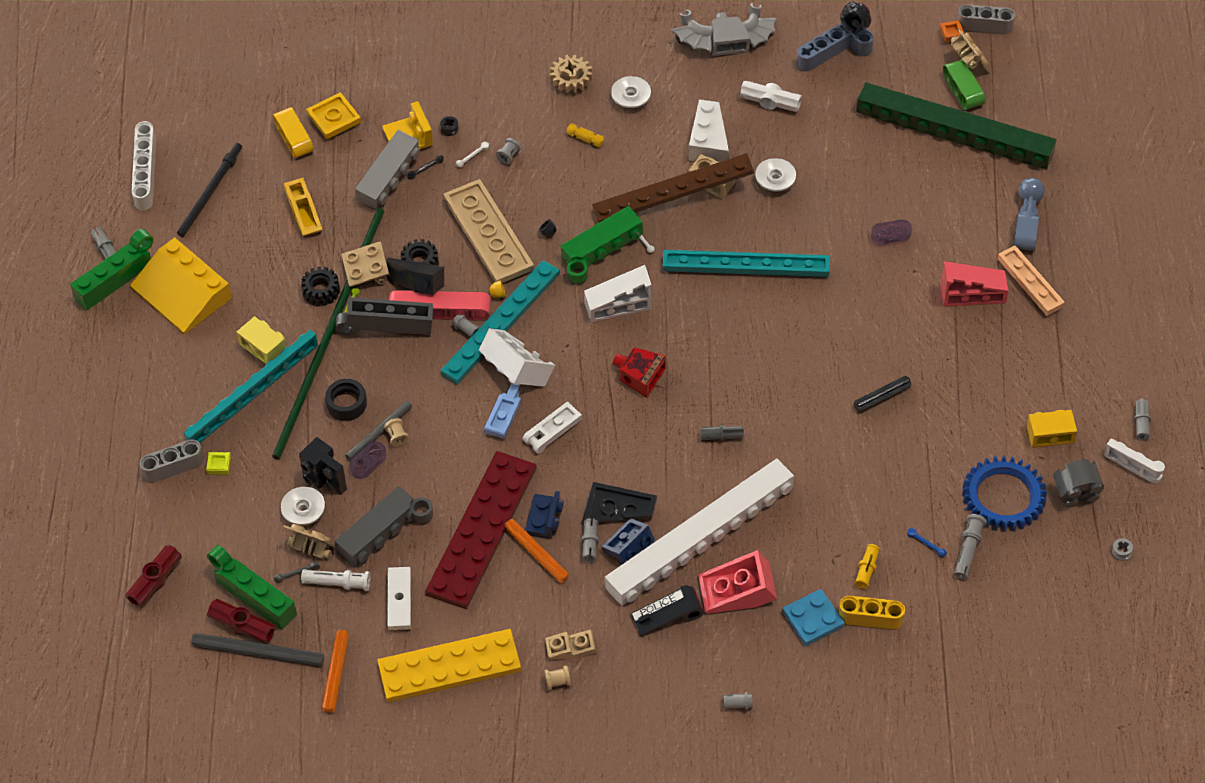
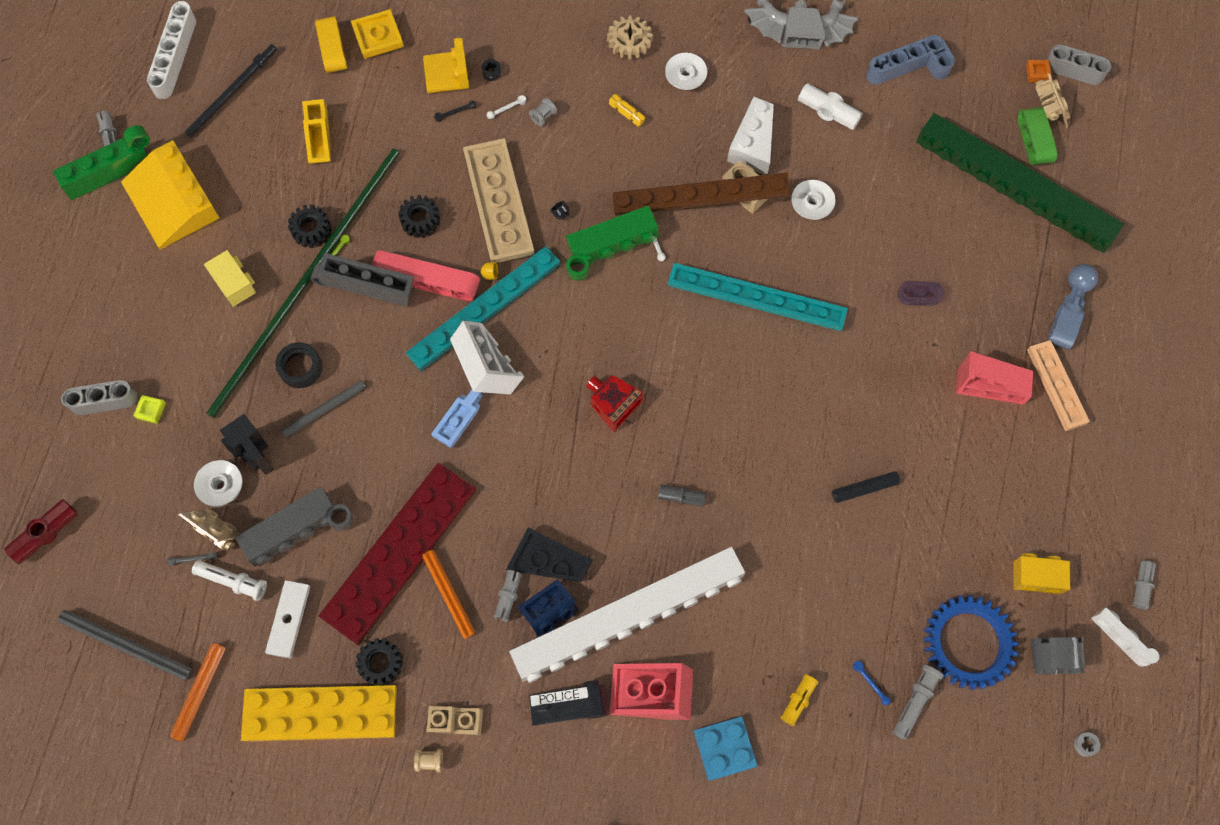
camera: 10 degrees right, 15 degrees up
teal plate [184,330,318,444] -> none
green hinge [207,545,297,630] -> none
dark red piece [207,598,276,644] -> none
tan hinge [342,241,389,287] -> none
plate [350,442,387,479] -> none
light grey brick [355,130,420,210] -> none
tan bush [384,418,409,447] -> none
black slope [386,258,444,295] -> none
light grey pin [452,314,479,337] -> none
white plate [522,402,582,454] -> none
dark blue bracket [525,491,564,539] -> none
white wedge [584,265,652,323] -> none
yellow beam [838,596,905,630] -> none
black piece [840,1,872,33] -> none
none -> black tyre [355,638,403,686]

